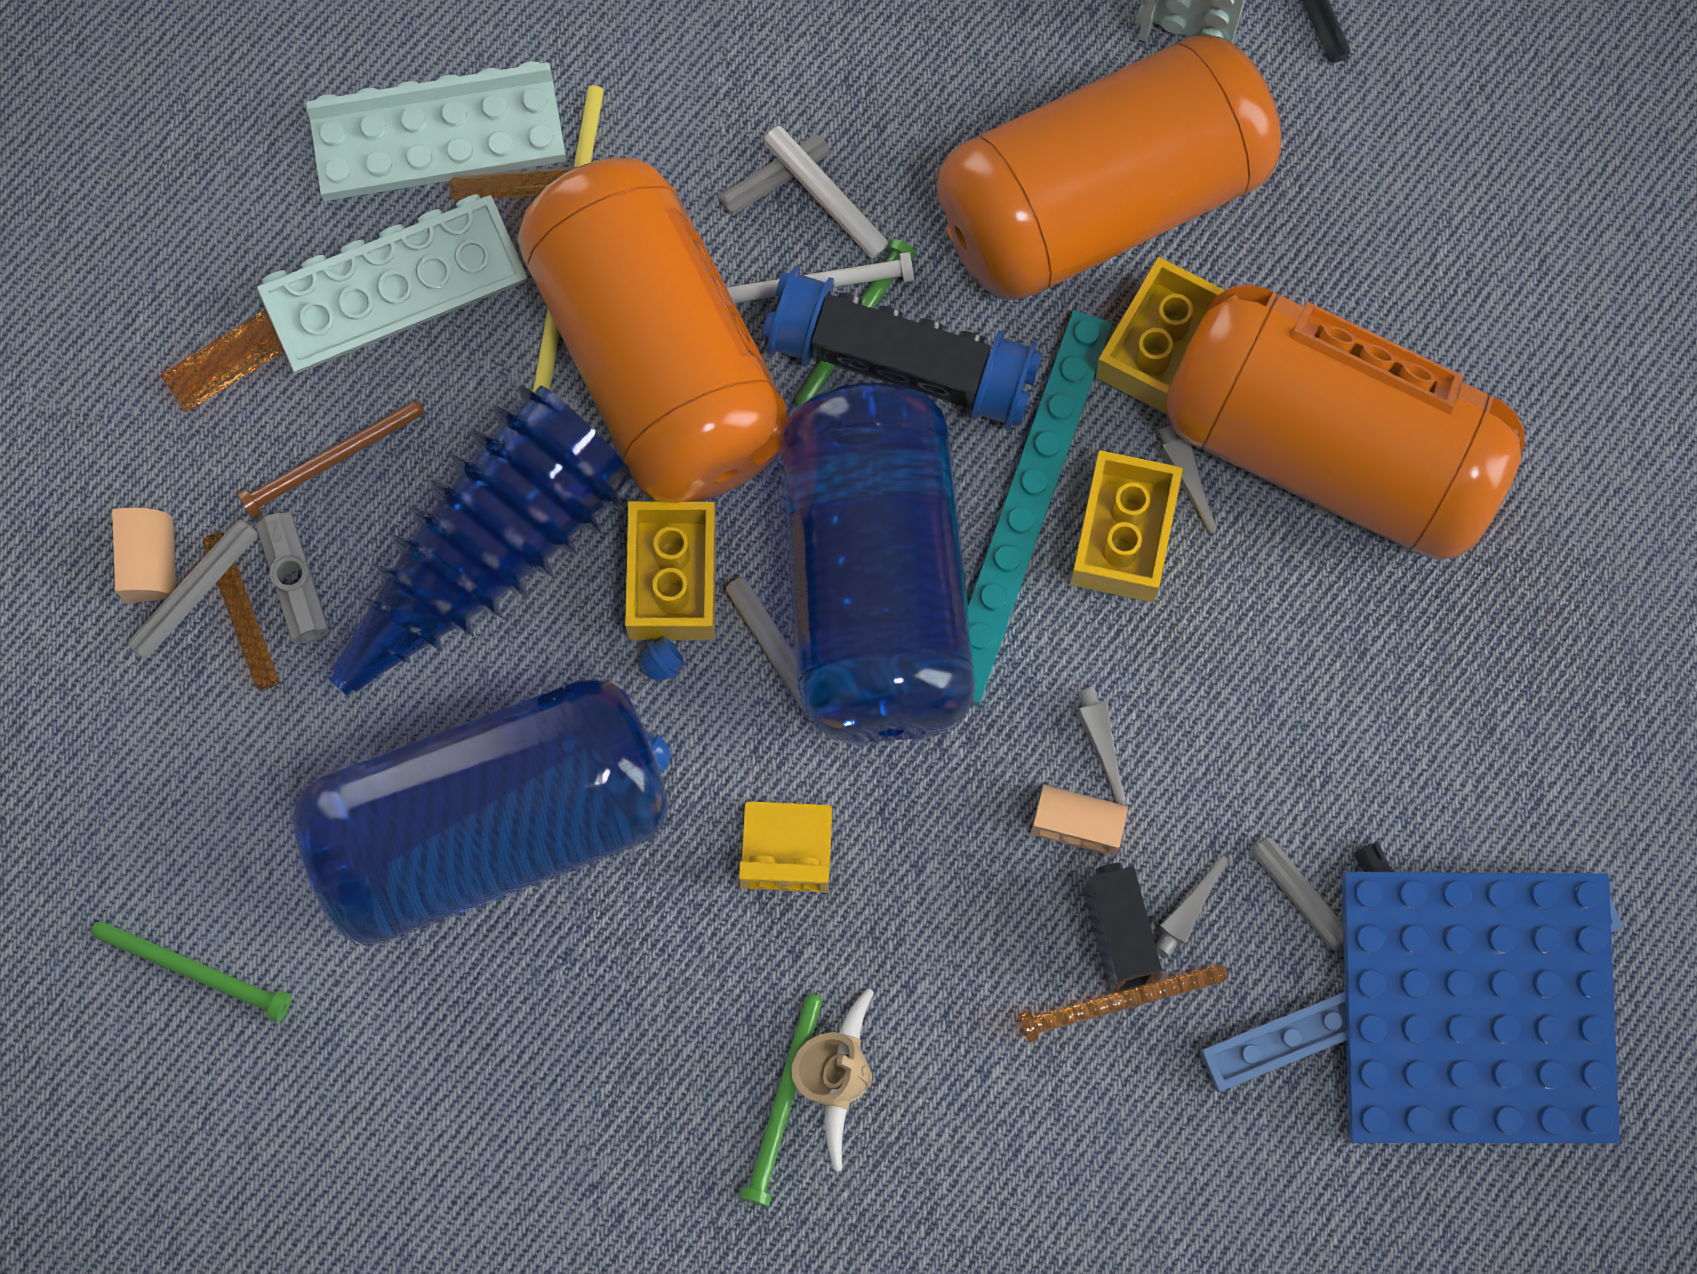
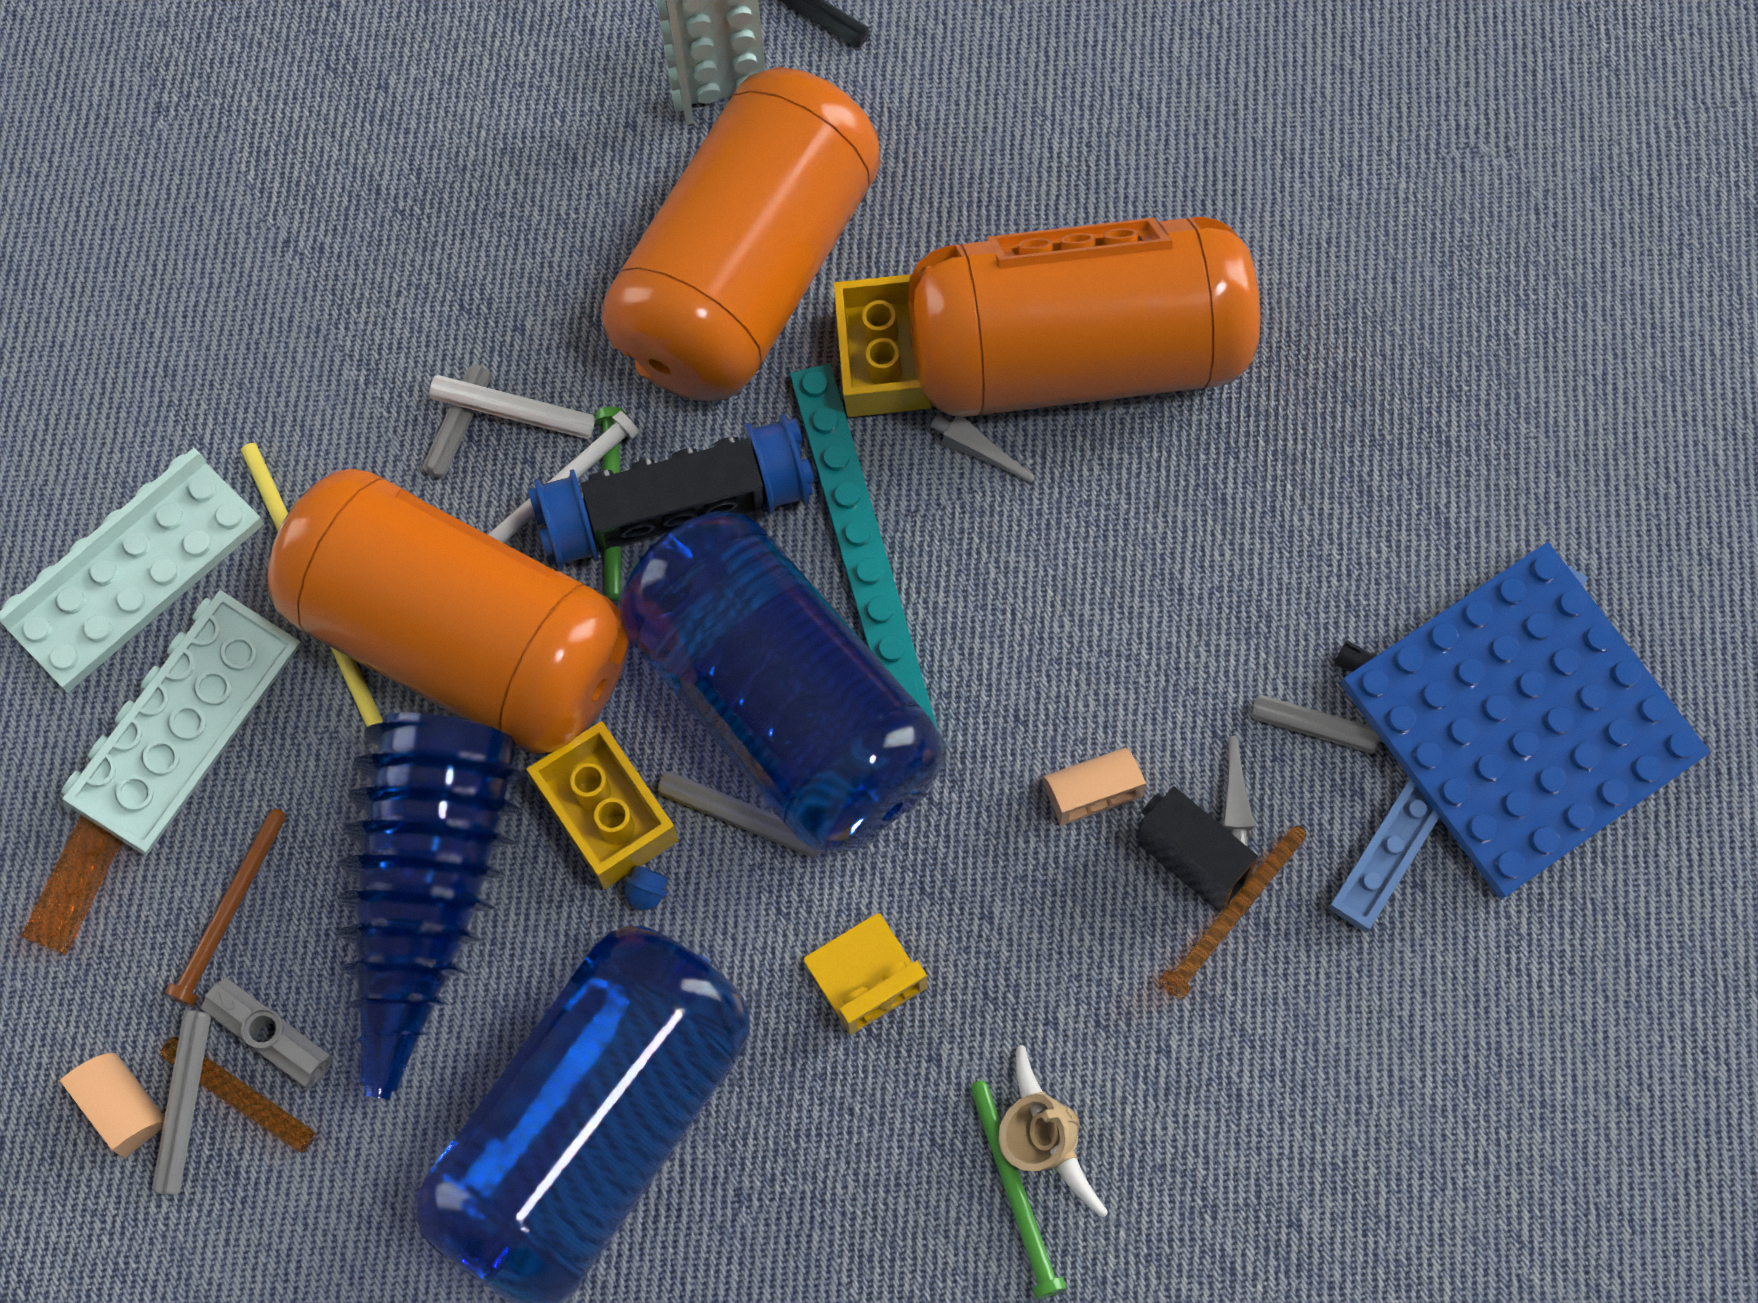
camera: 30 degrees left, 5 degrees down
clear orange axle [450,167,578,201] -> none
yellow brick [1070,450,1183,603] -> none
light grey piece [1075,687,1126,804] -> none

